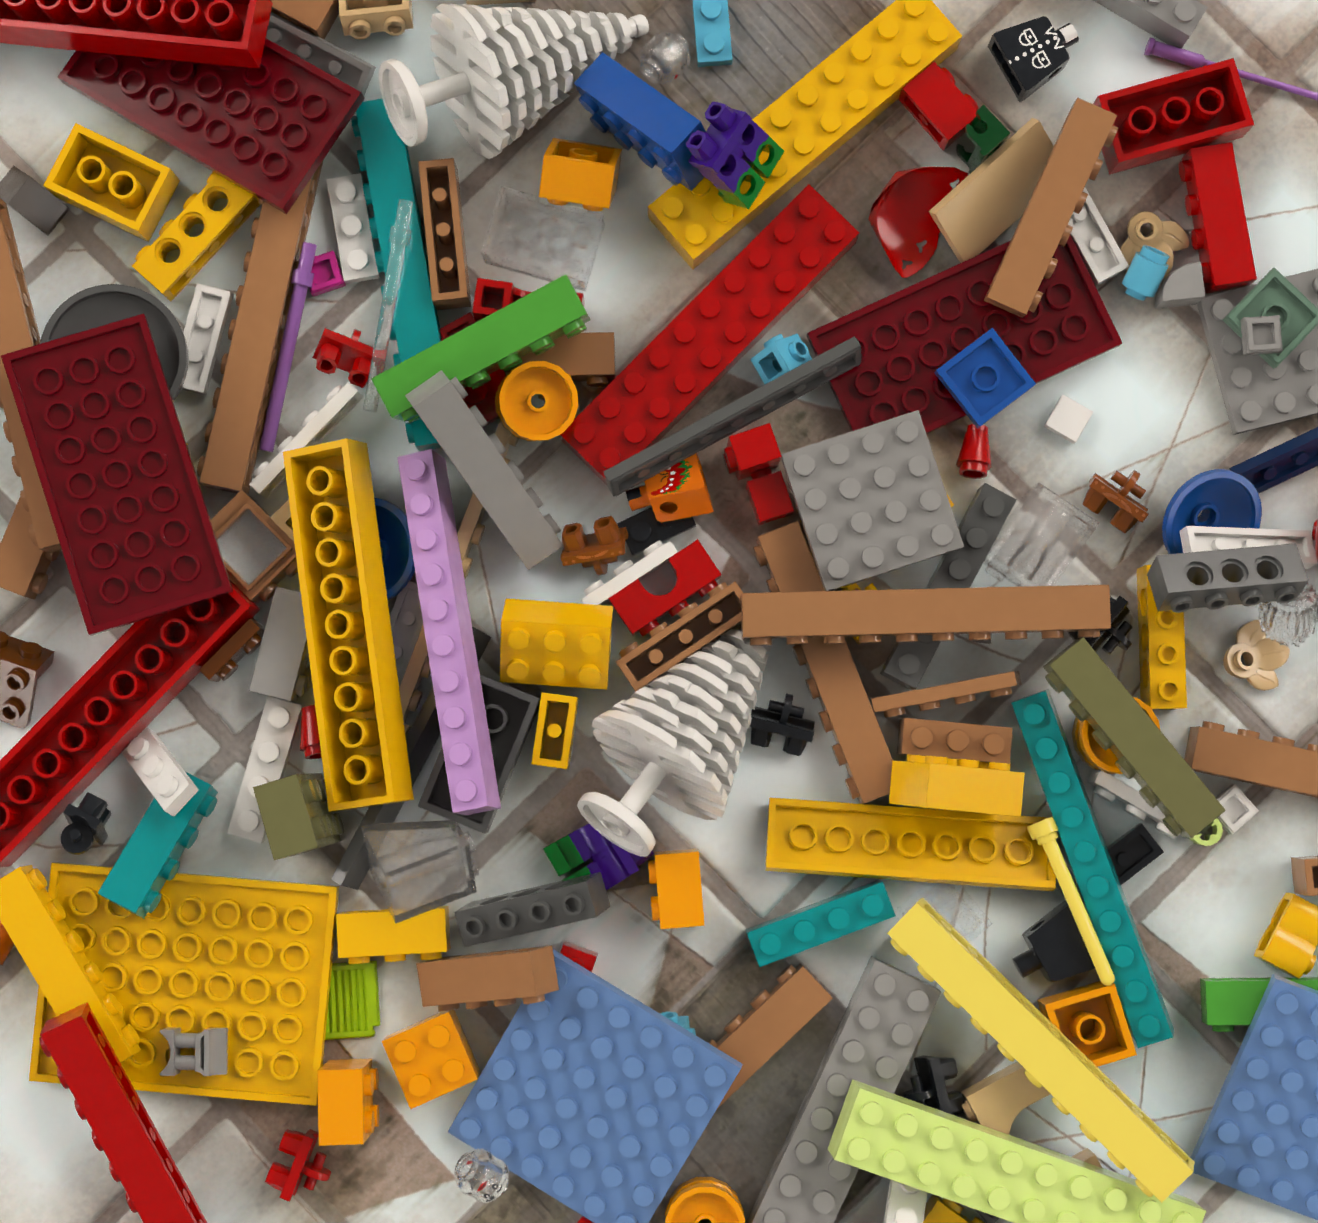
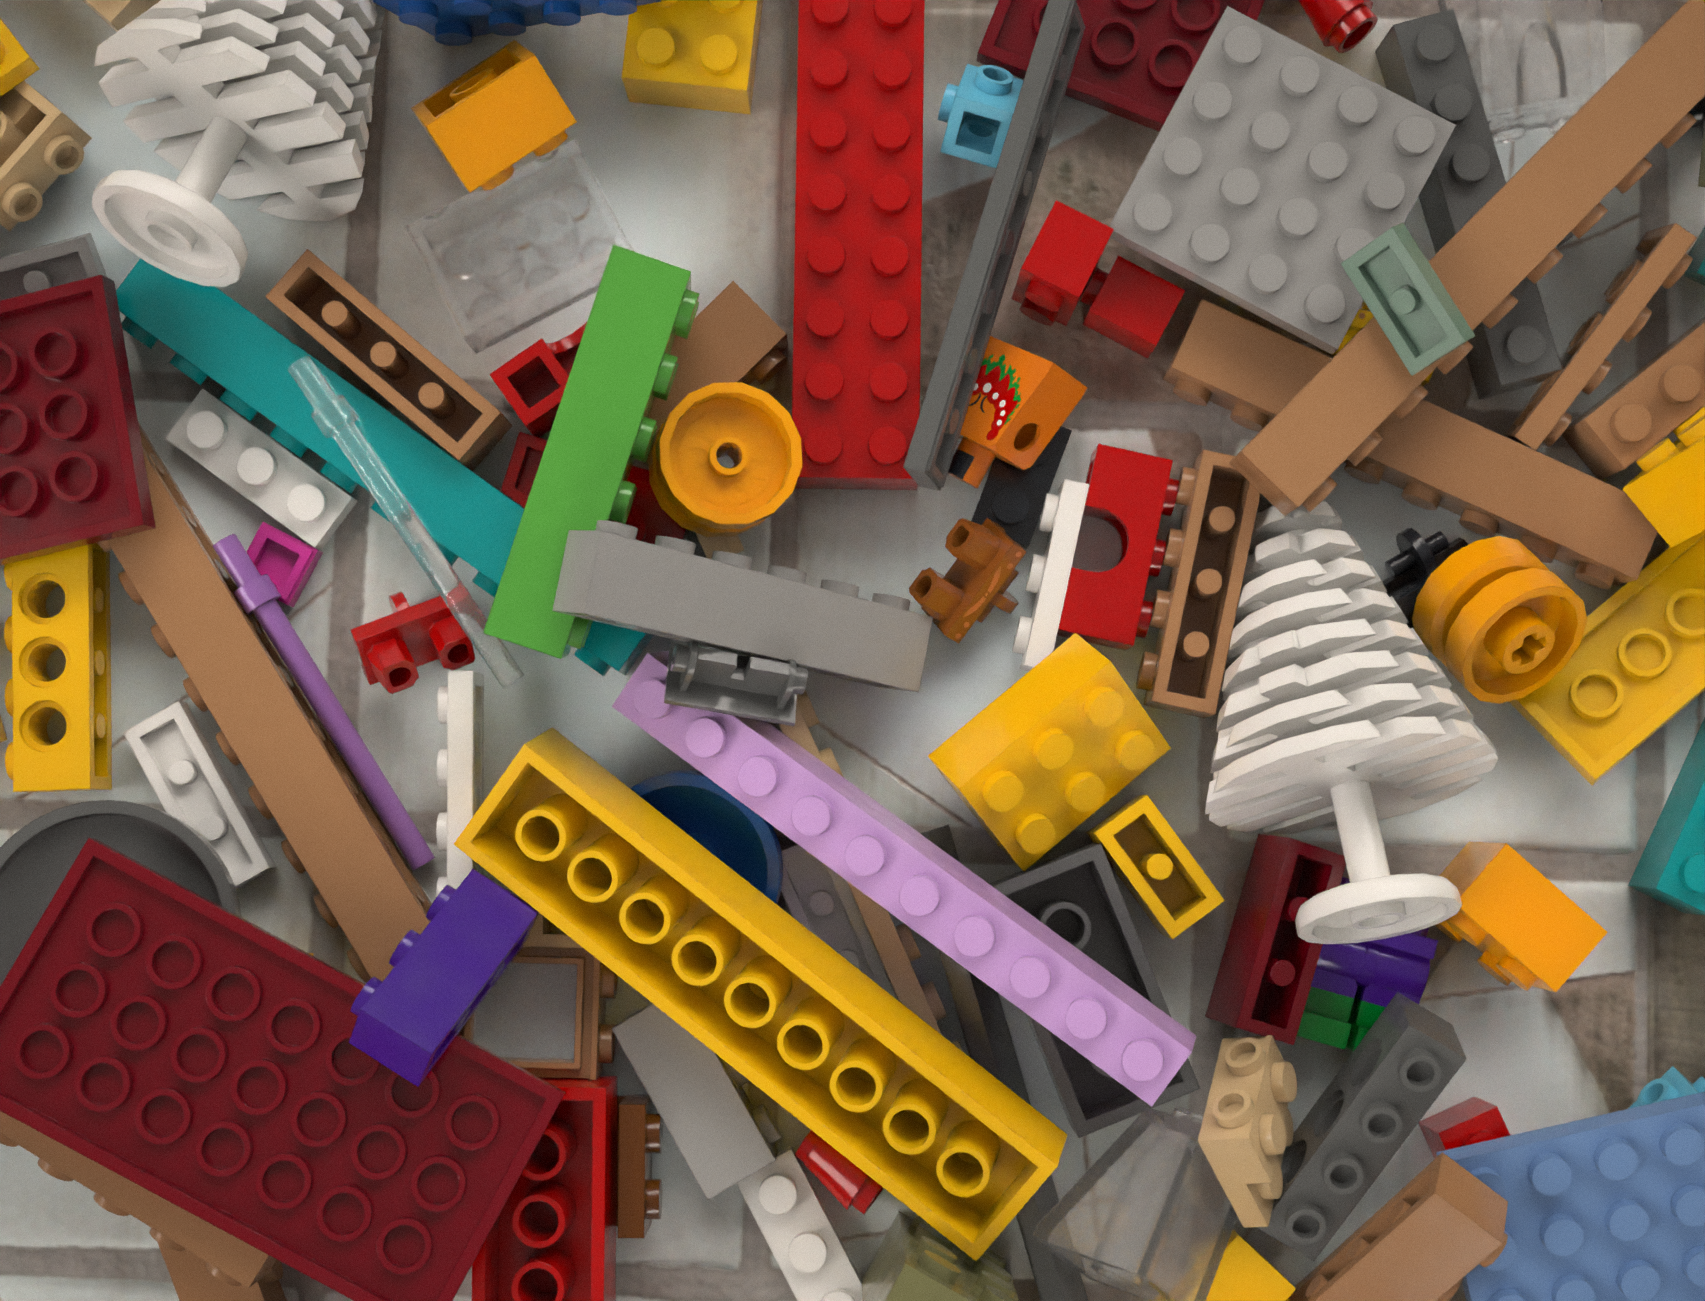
camera: 45 degrees left, 0 degrees up
none -> dark purple brick [349,869,539,1087]
none -> dark grey hinge [664,641,808,726]
none -> tan plate [1198,1035,1297,1228]
none -> dark red brick [1205,834,1346,1045]
none -> sand green plate [1340,223,1475,376]
none -> light orange wheel [1412,536,1587,704]

